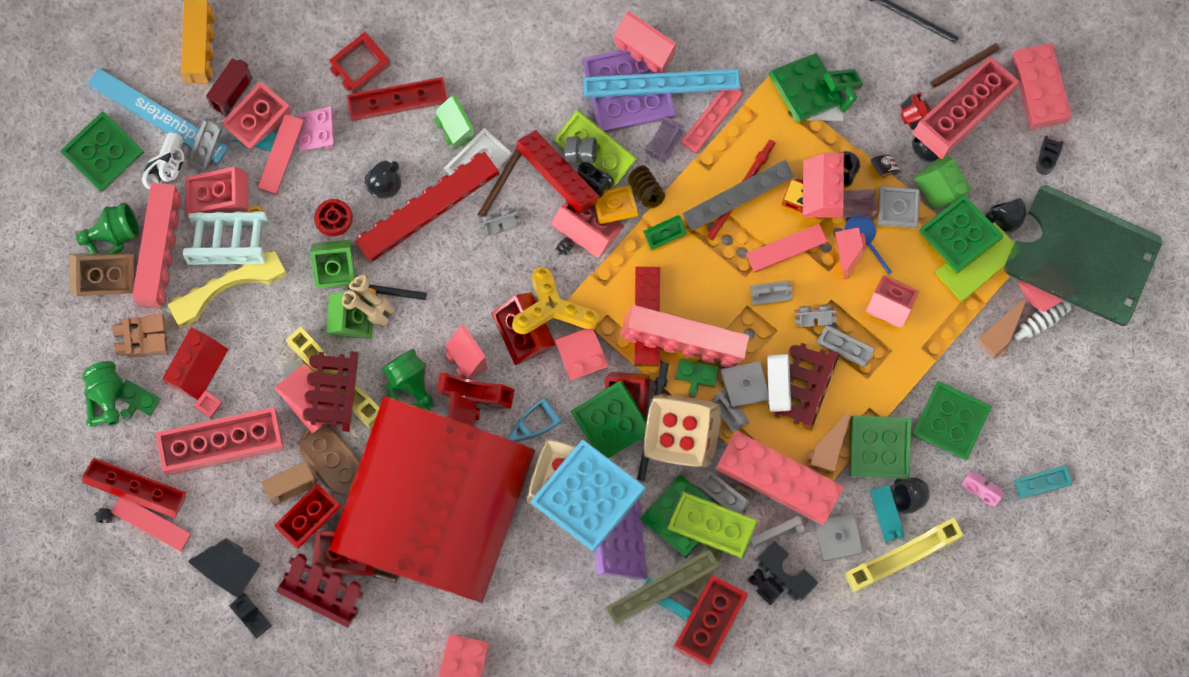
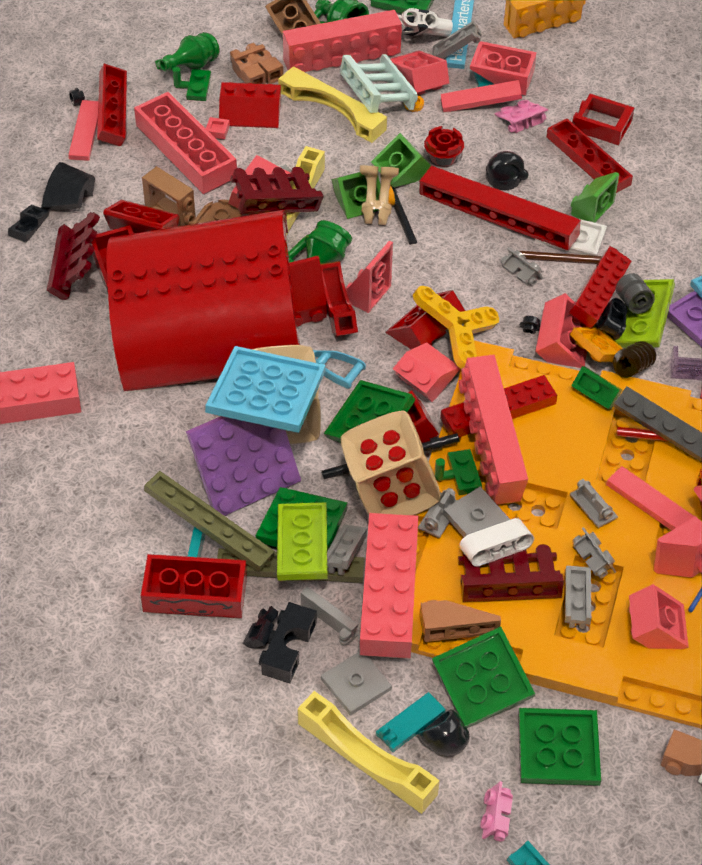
camera: 65 degrees right, 25 degrees down
dark red window [206,58,252,117] -> none

